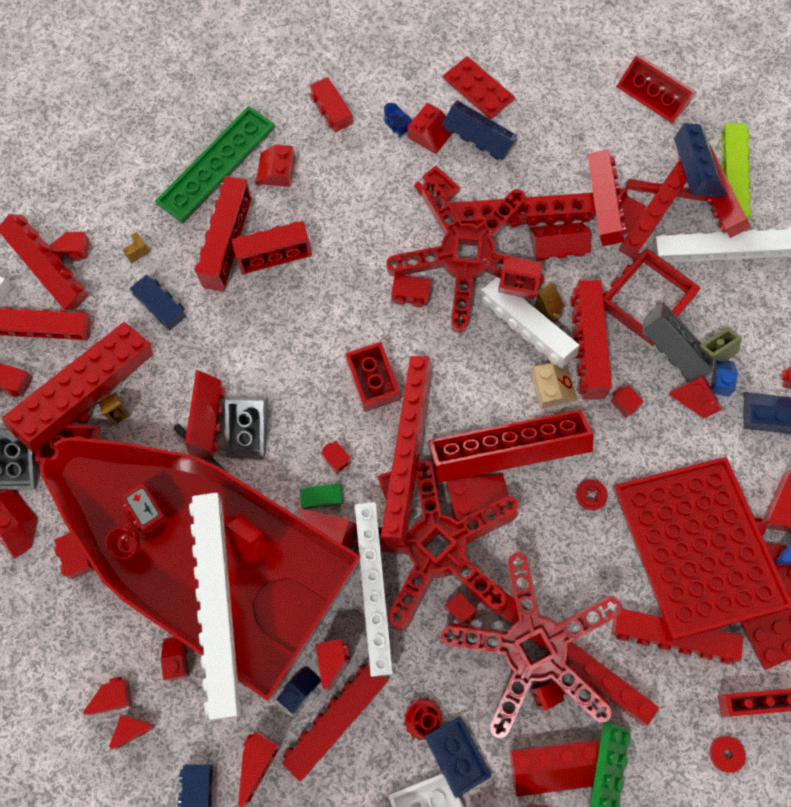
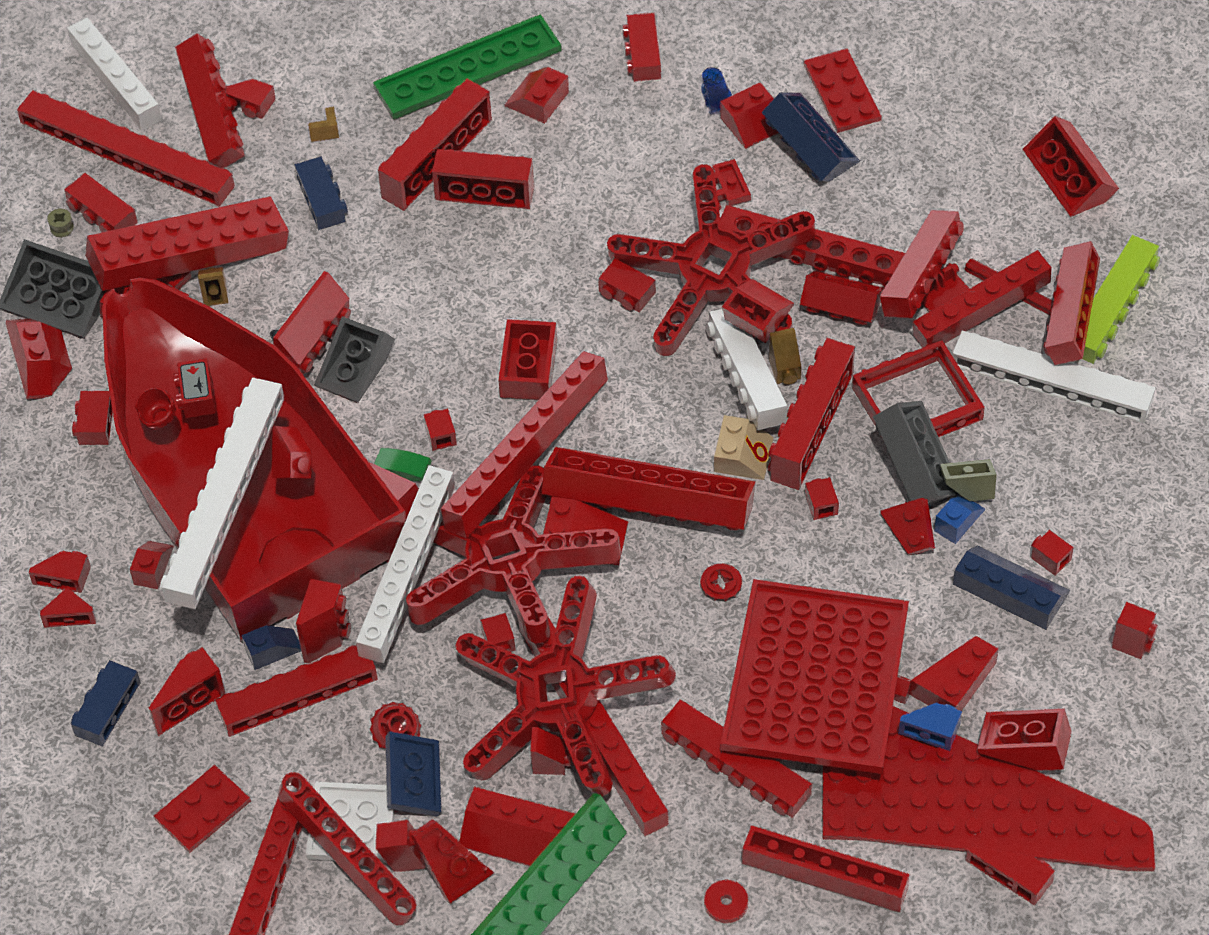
camera: 25 degrees right, 15 degrees down
dark blue slope [674,123,727,197] -> none

